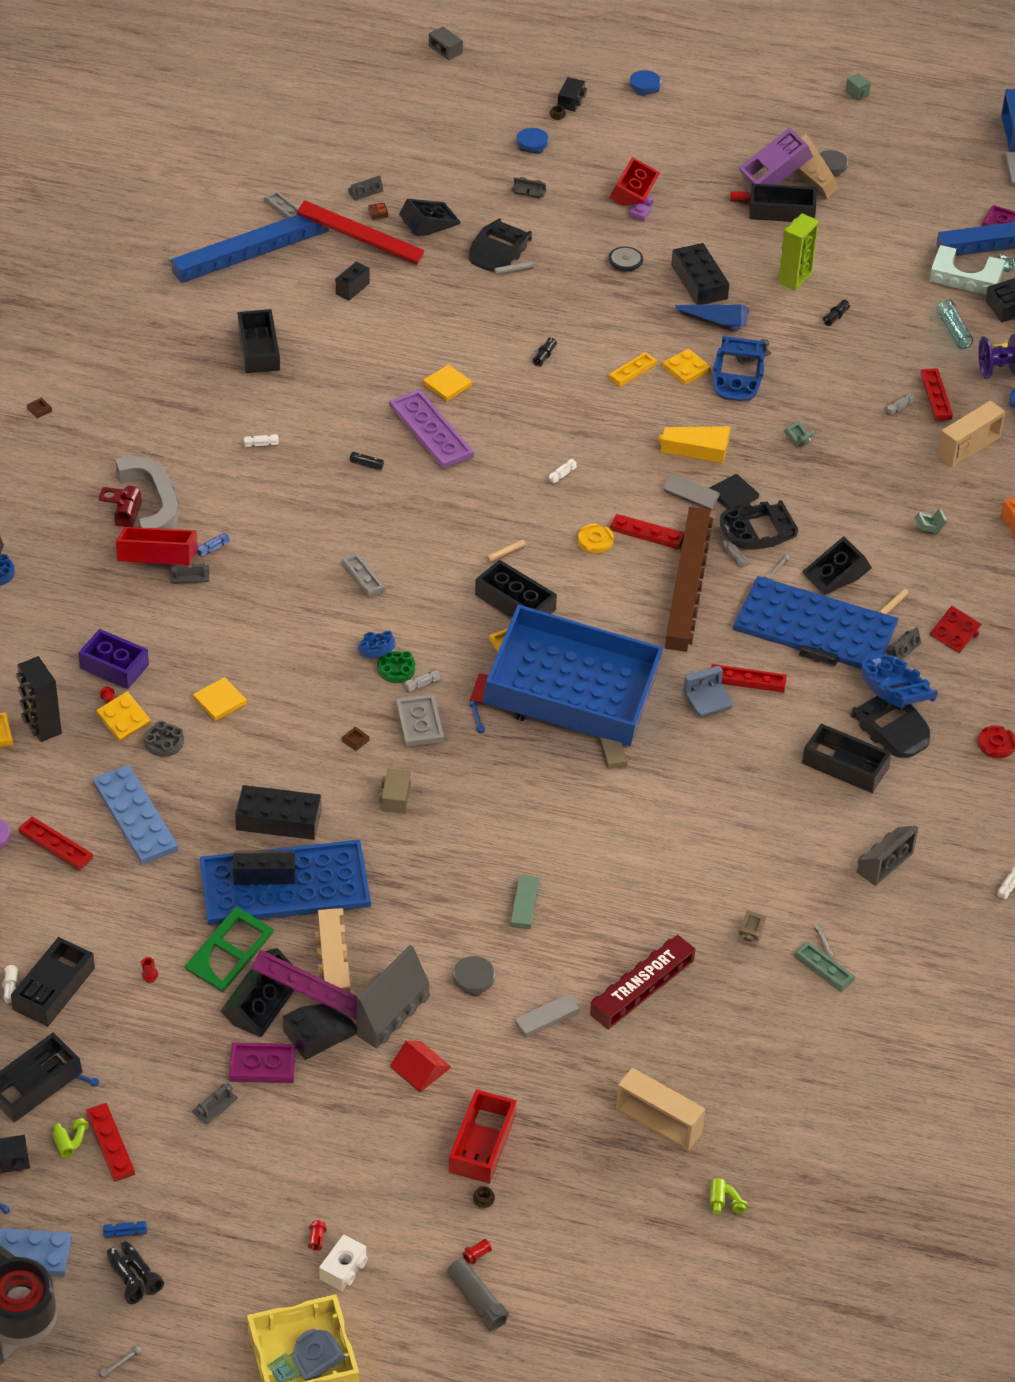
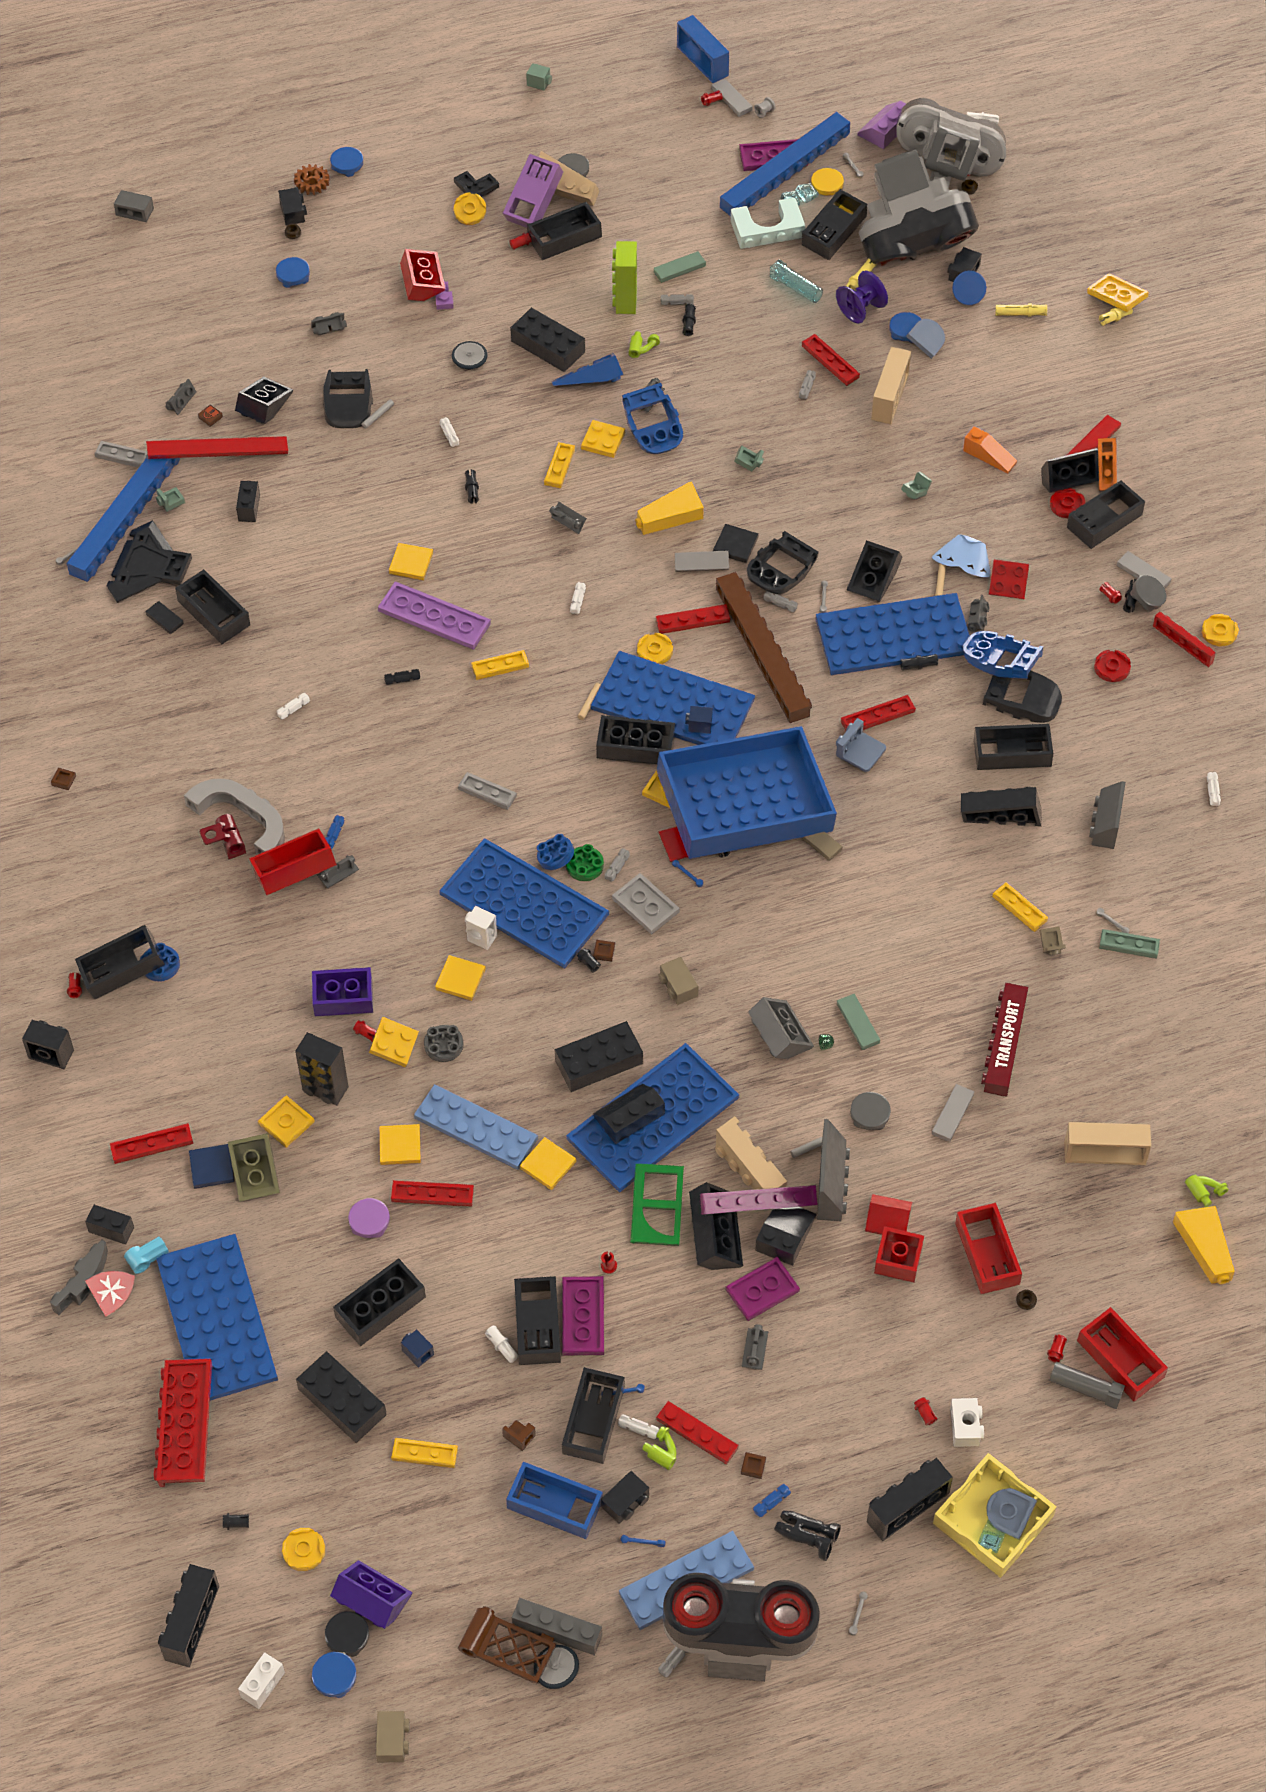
camera: 30 degrees left, 10 degrees up
none -> black plate [106,520,192,603]
none -> black tile [145,601,184,635]
none -> sand green bracket [156,487,185,512]
none -> dark orange gear [294,164,330,195]
none -> yellow tile [379,1124,421,1165]
none -> blue plate [439,838,609,969]
none -> white axle [440,417,459,447]
none -> yellow tile [453,193,486,225]
none -> black plate [454,171,500,197]
none -> white brick [465,906,497,950]
none -> yellow tile [471,650,529,680]
none -> yellow tile [520,1137,576,1190]
none -> dark grey hinge [549,501,587,534]
none -> magenta tile [562,1276,604,1356]
none -> black pin [577,948,601,973]
none -> blue plate [591,651,755,745]
none -> white axle [618,1414,659,1439]
none -> lime plant [628,331,660,358]
none -> sand green tile [654,251,706,283]
none -> light grey axle [661,294,694,305]
none -> dark blue brick [685,706,713,734]
none -> red pin [701,90,723,106]
none -> reddish brown tile [741,1452,766,1479]
none -> dark grey slope [748,997,814,1059]
none -> clear green hinge [818,1034,834,1050]
none -> black brick [867,1458,953,1542]
none -> red brick [874,1227,924,1283]
none -> light blue piece [932,534,990,577]
none -> black wedge [961,787,1042,827]
none -> yellow tile [992,882,1048,932]
none -> red piece [1077,1307,1168,1402]
none -> yellow slope [1173,1206,1235,1284]

